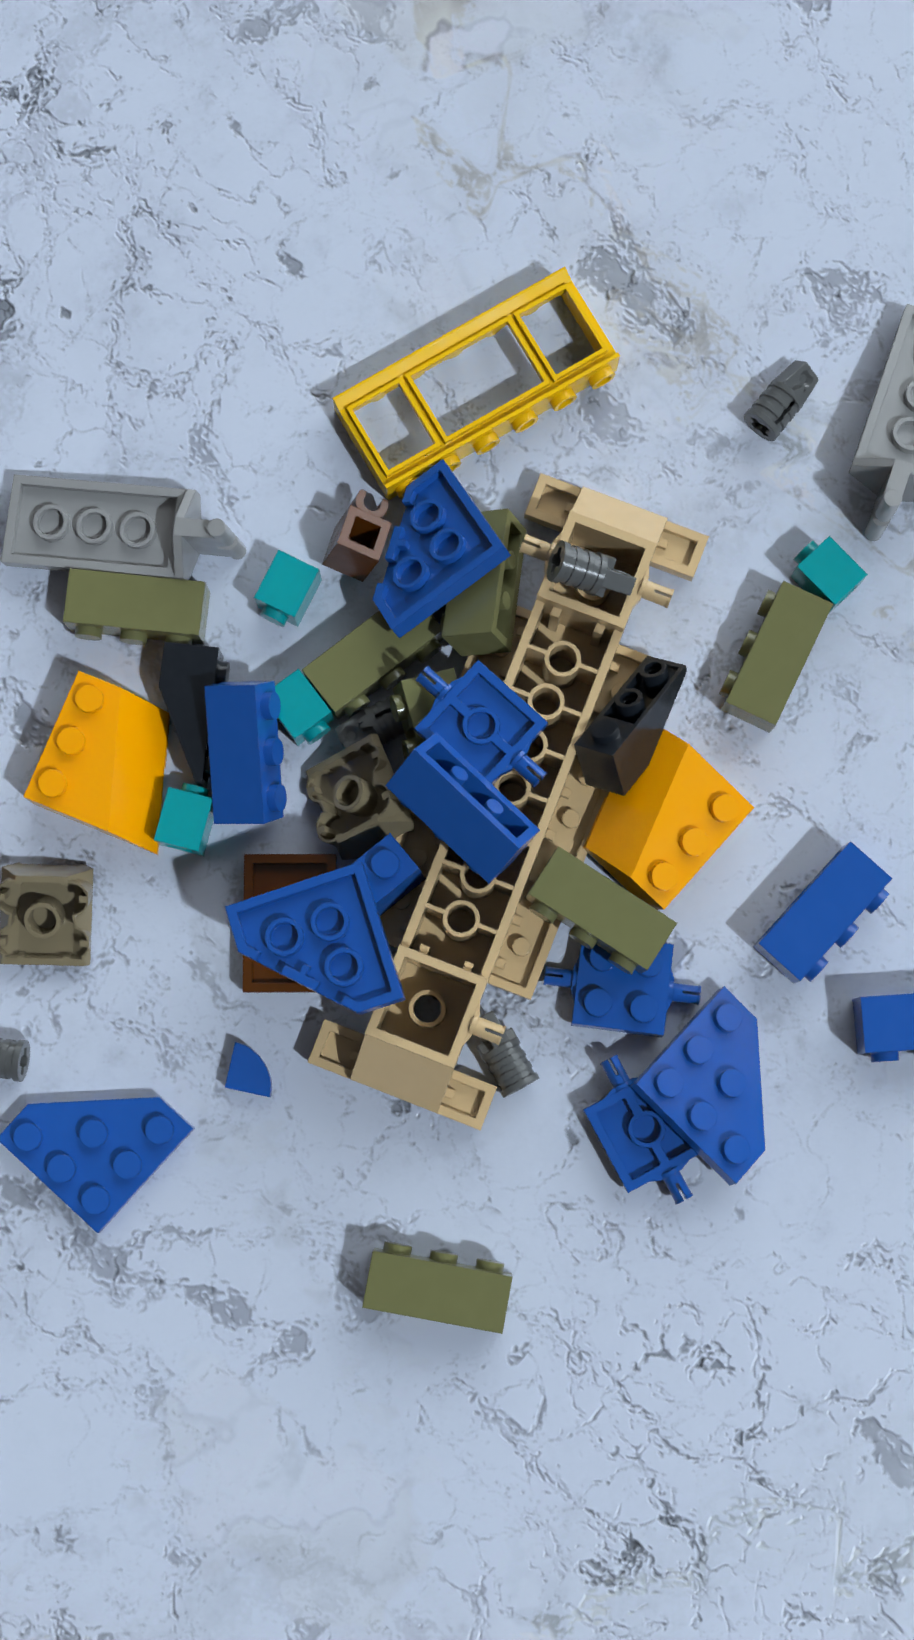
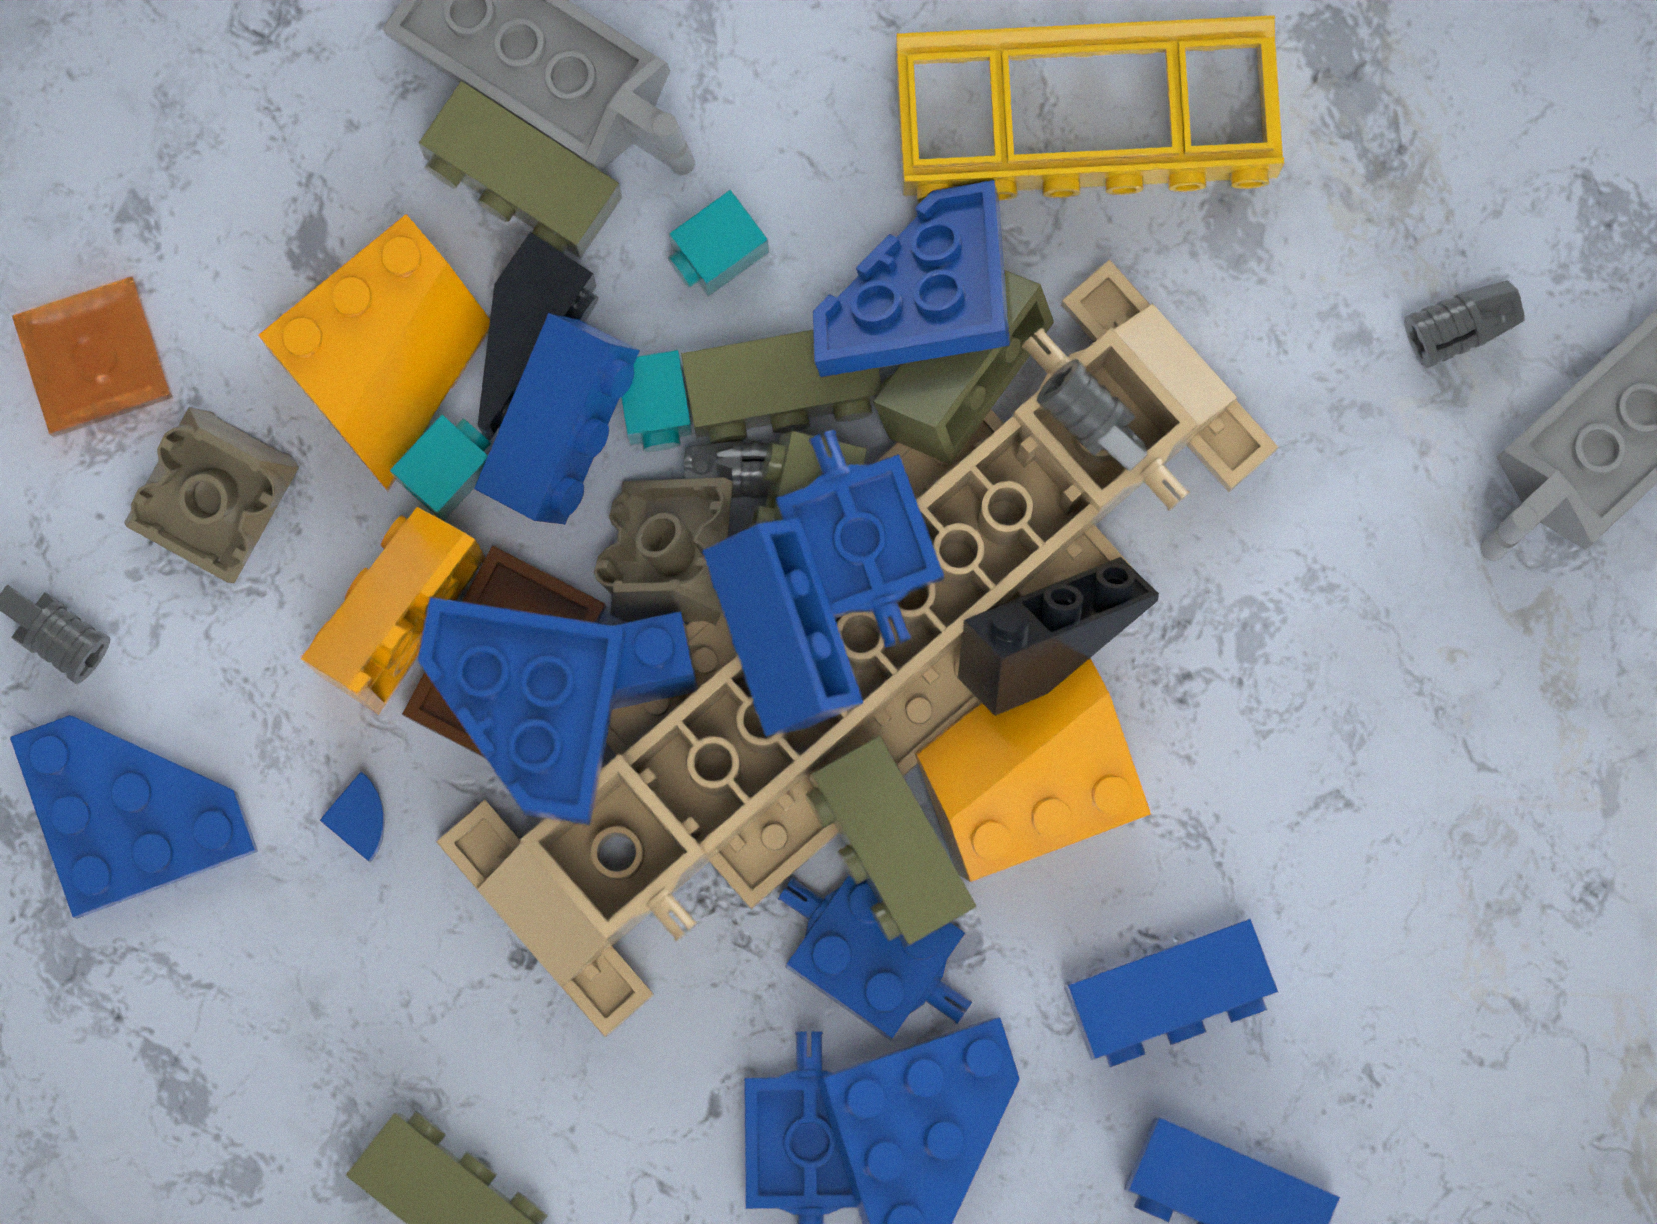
camera: 25 degrees right, 0 degrees up
brick [322,489,392,582] -> none
dark grey hinge [476,1011,540,1098] -> none
olive brick [719,580,833,733] -> none
teal brick [790,536,868,613] -> none
none -> light orange wedge [300,507,486,715]

